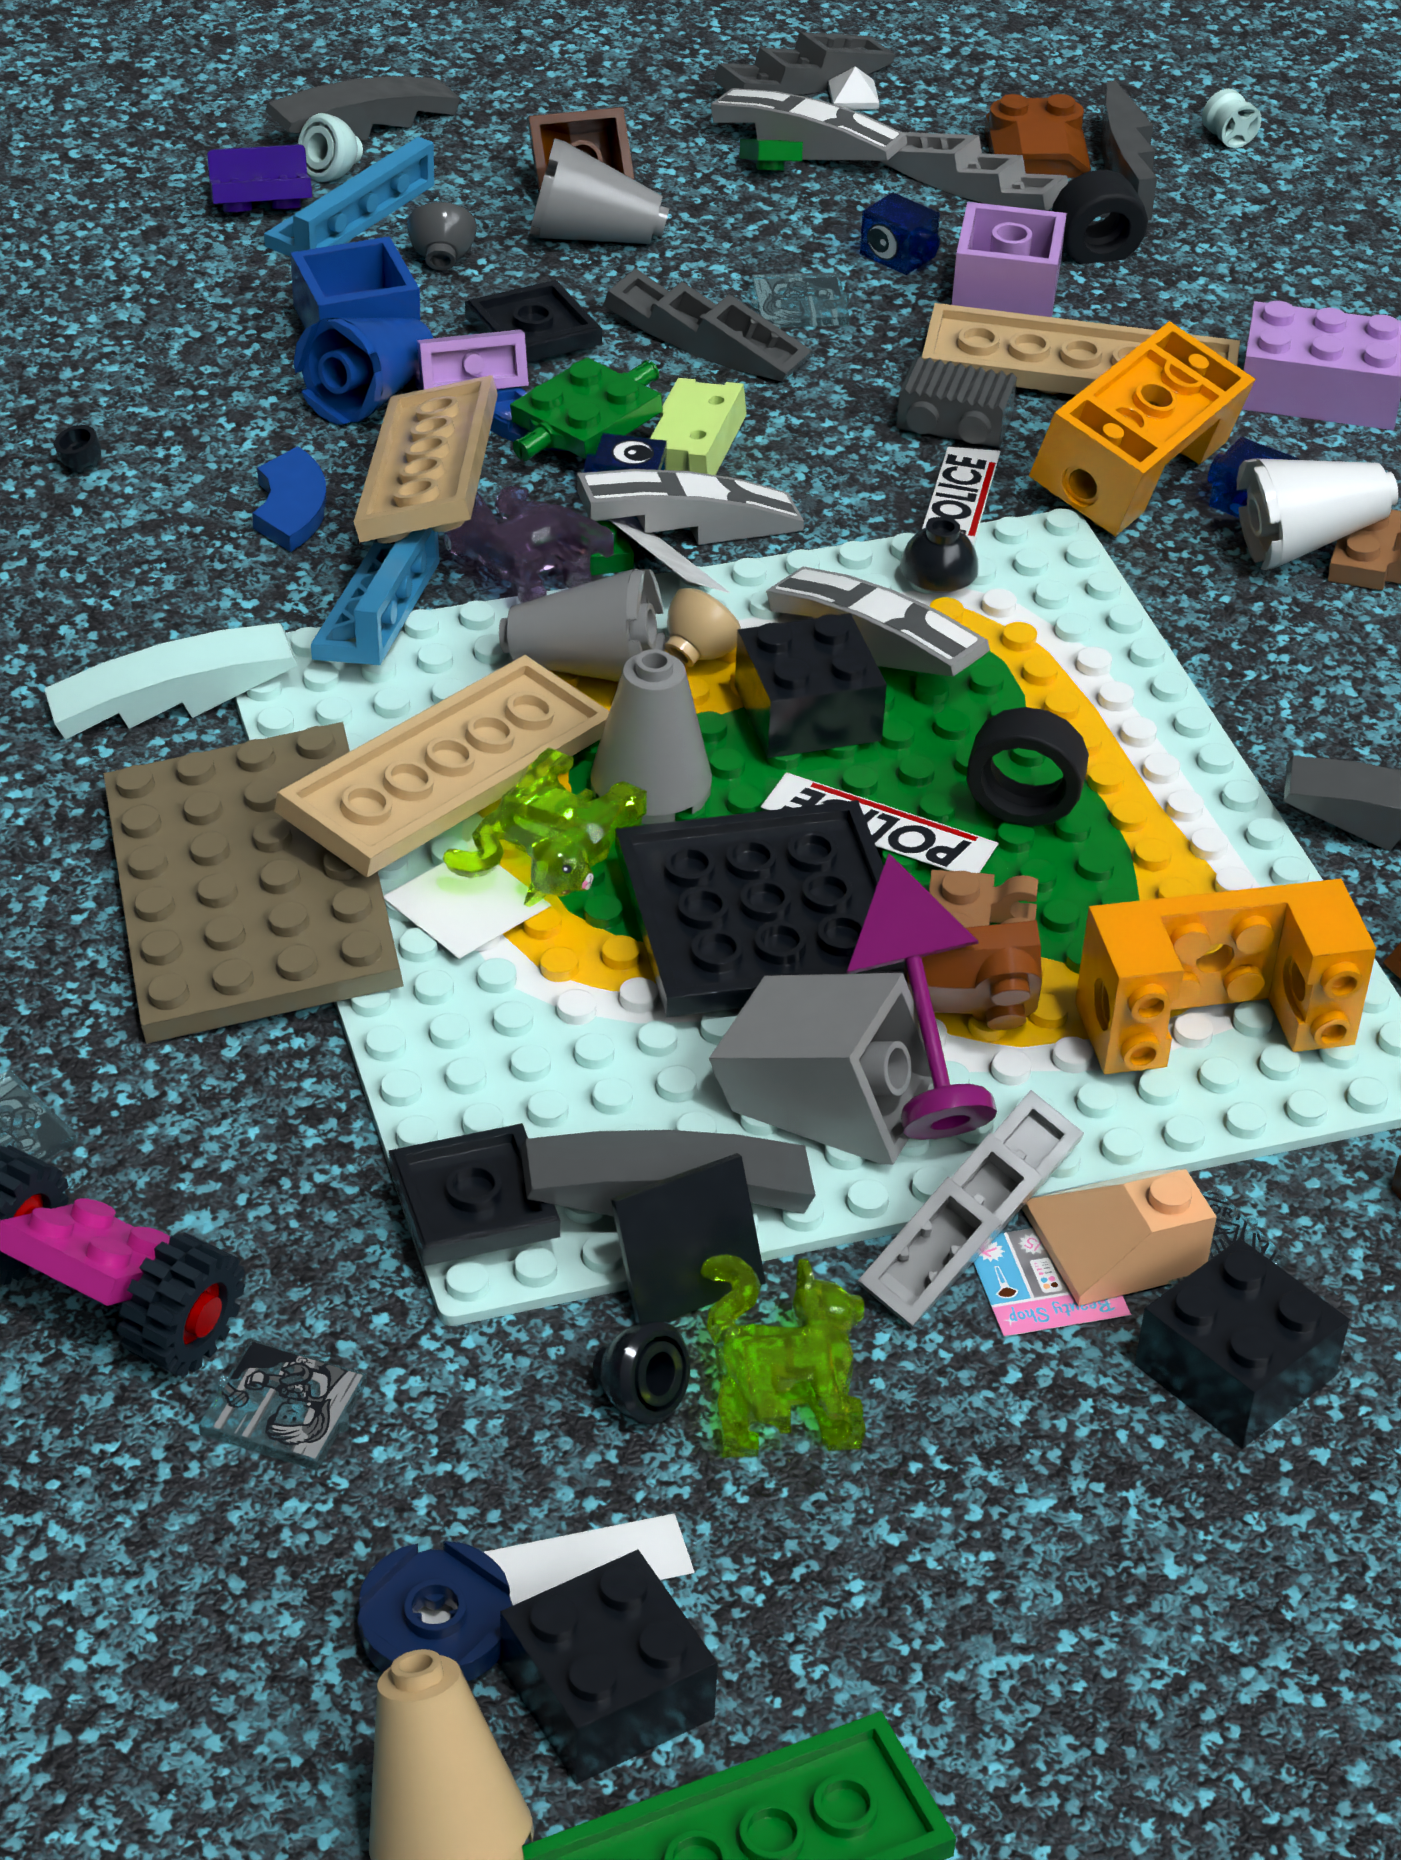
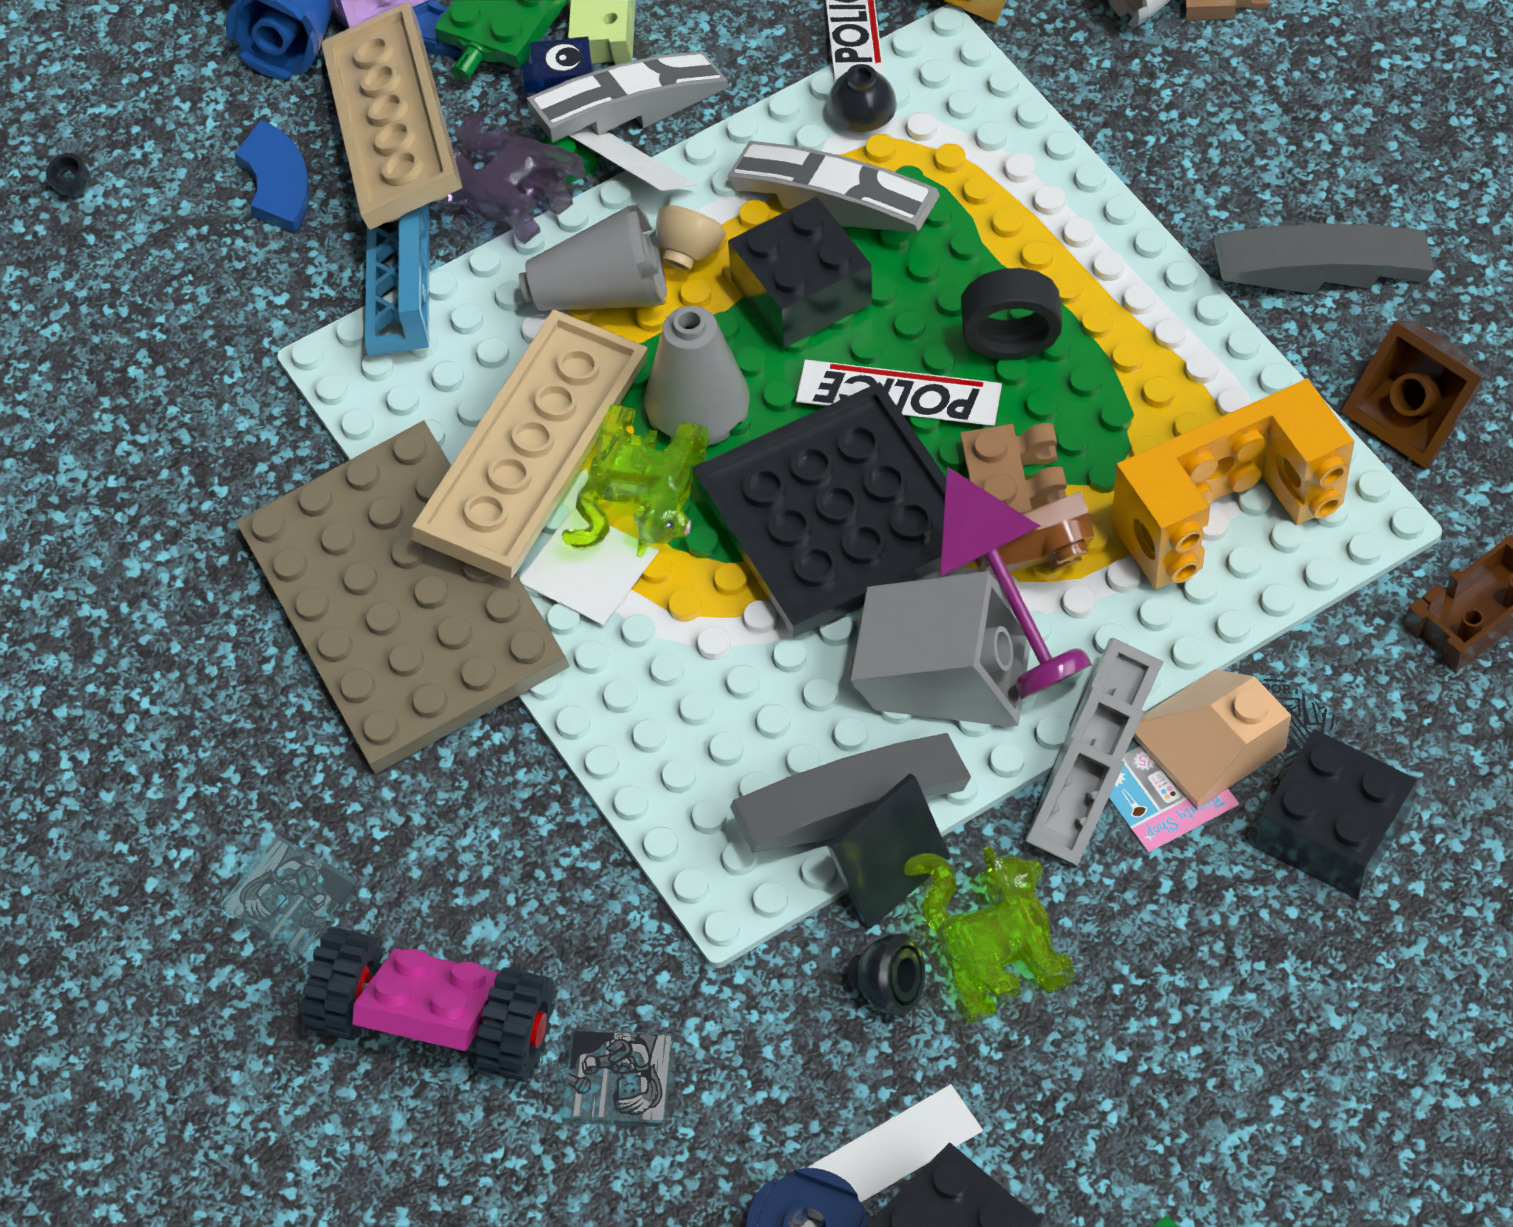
camera: 10 degrees left, 15 degrees up
light aqua slope [44,623,298,740] -> none
black plate [388,1123,561,1266] -> none

